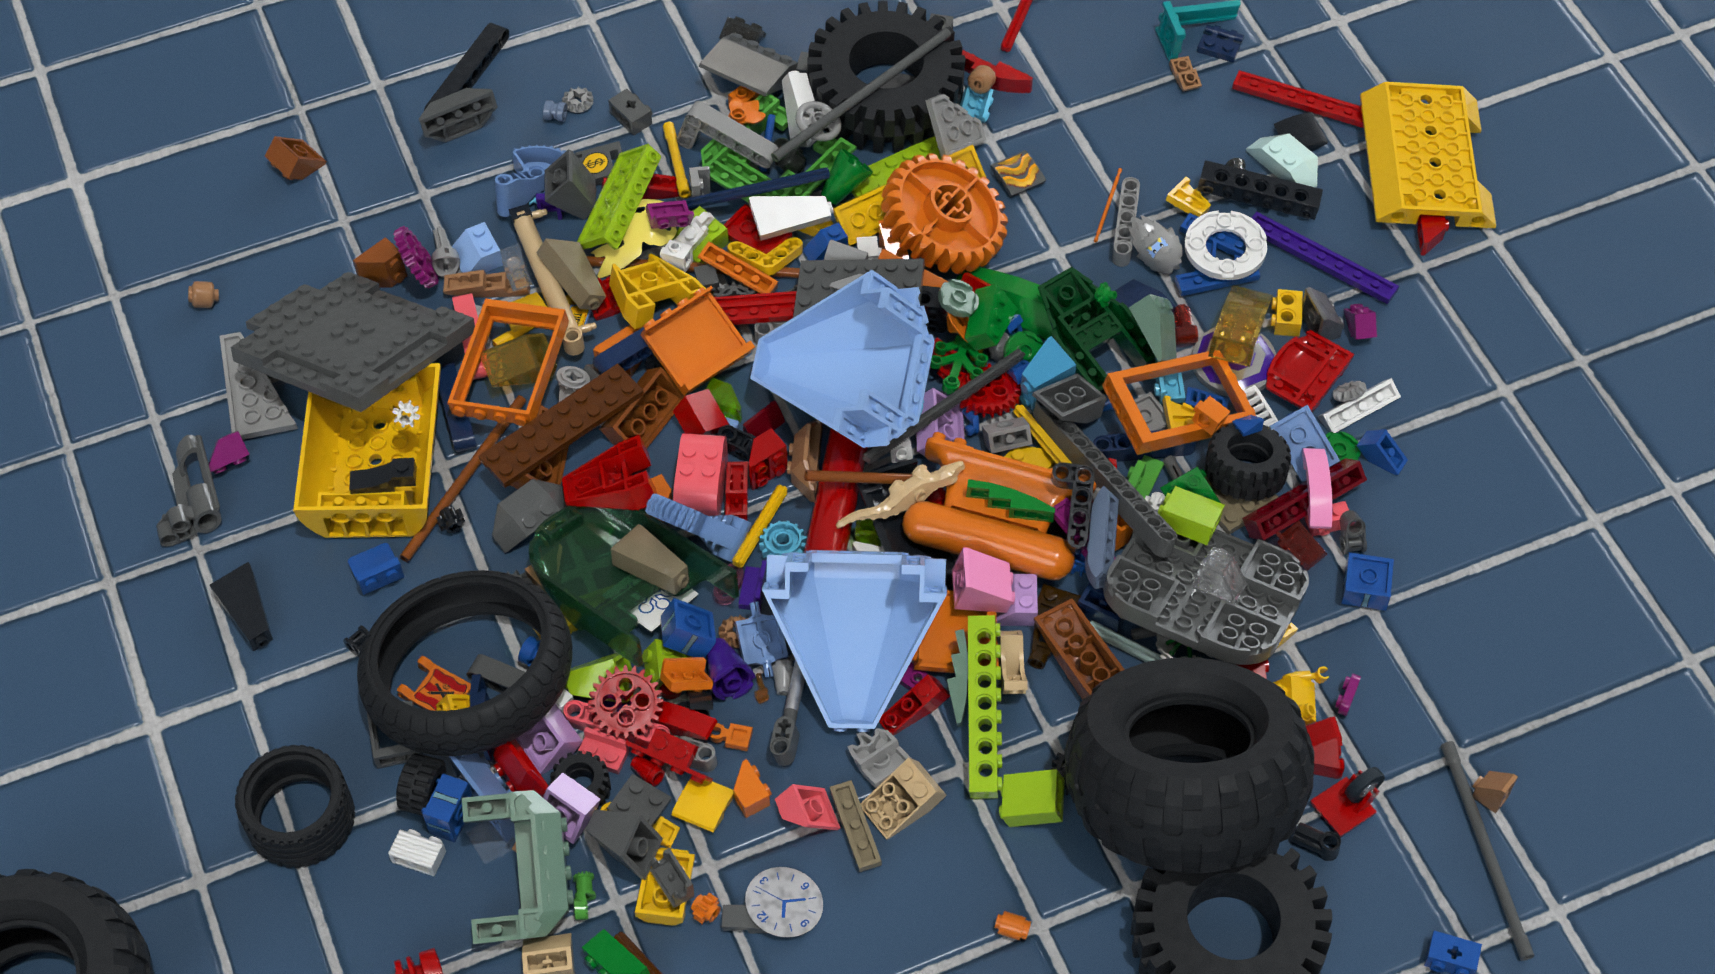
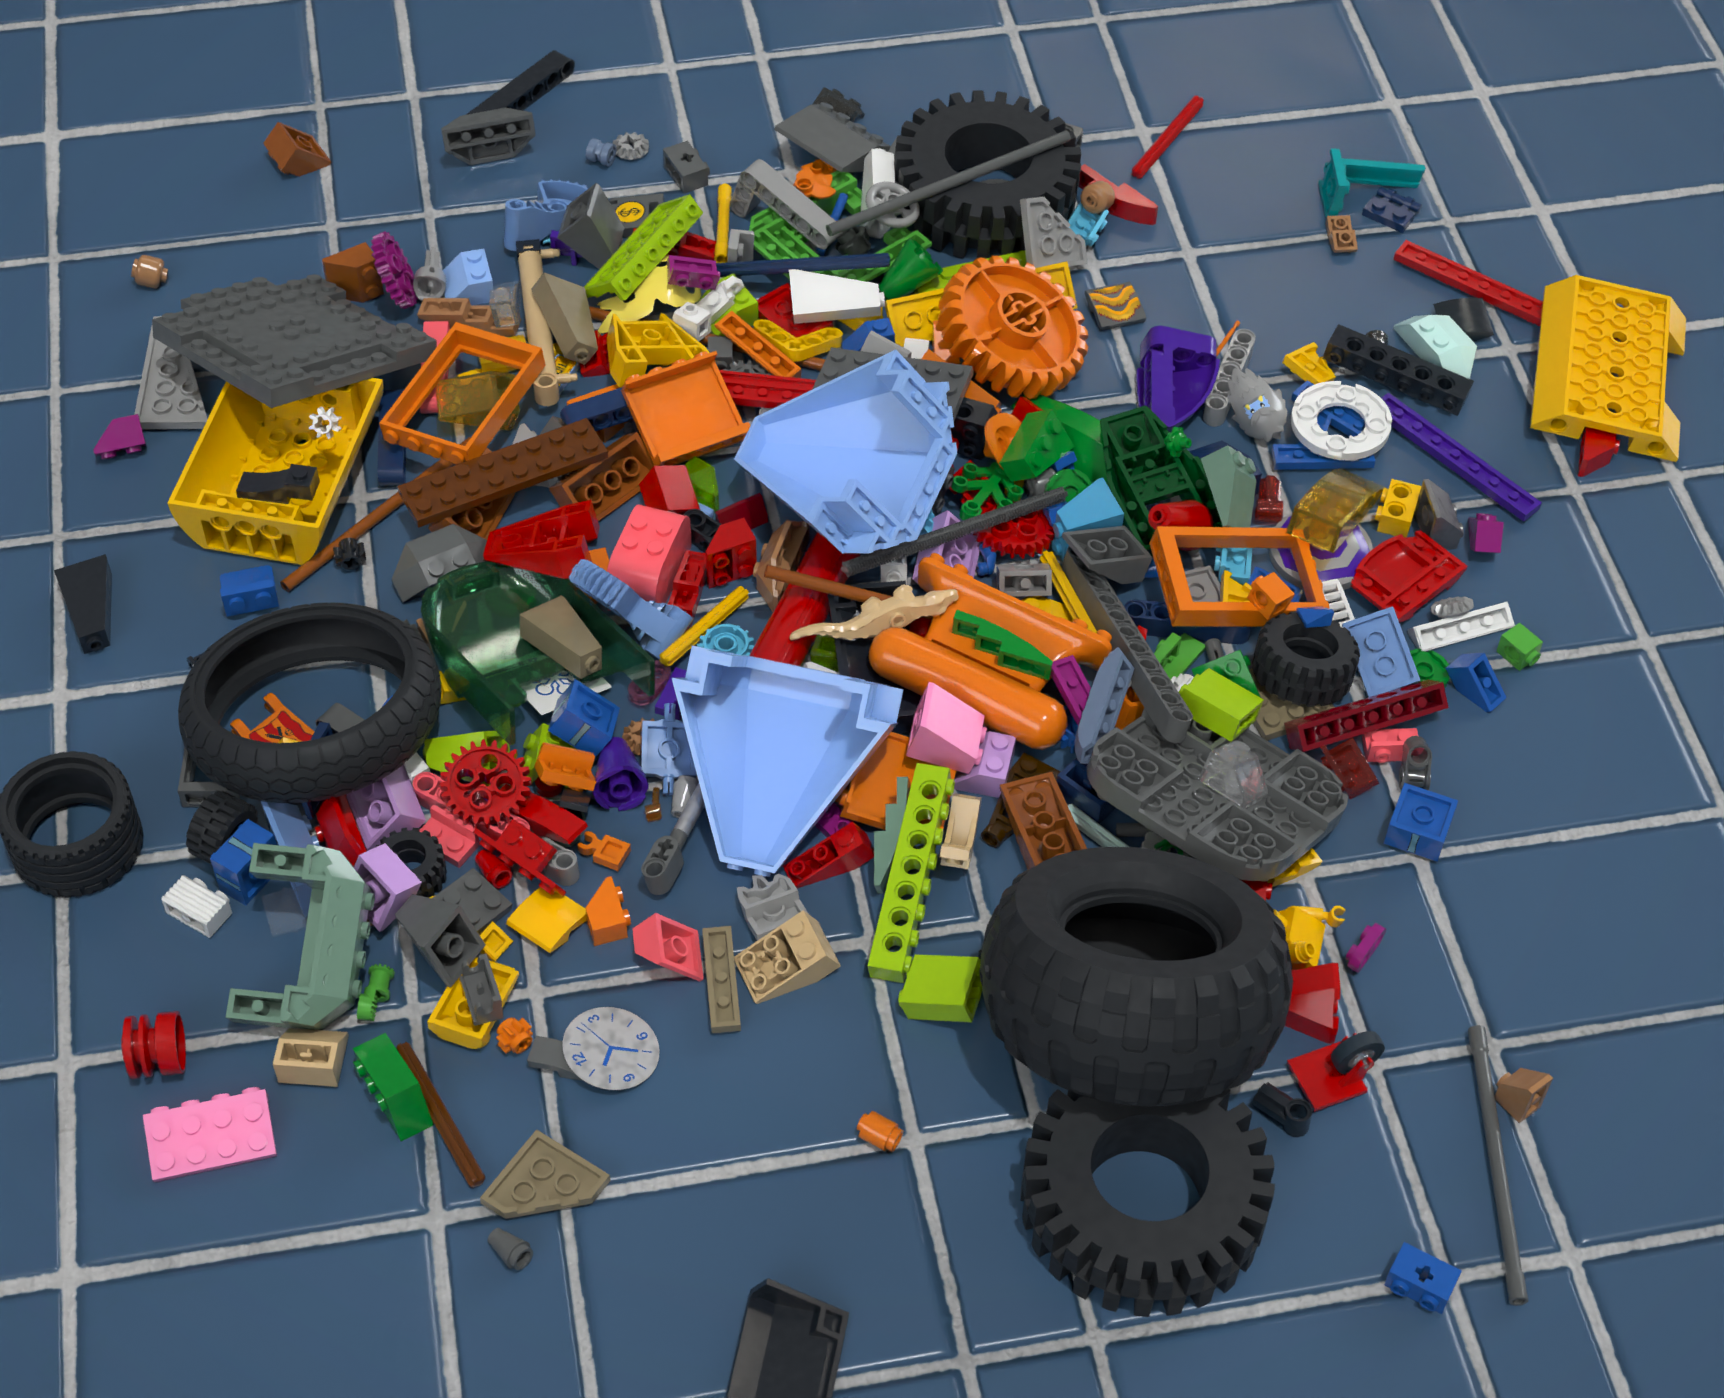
camera: 10 degrees right, 5 degrees down
dark grey panel [156,435,222,547] -> none
light grey gear [556,366,590,392] -> none
sand green tile [938,279,979,318] -> none
black beam [1051,462,1094,554] -> none
bright pink slope [1302,448,1332,529] -> none
none -> dark purple panel [1136,326,1220,432]
none -> red cone [1148,500,1213,552]
none -> bright green brick [1496,623,1543,671]

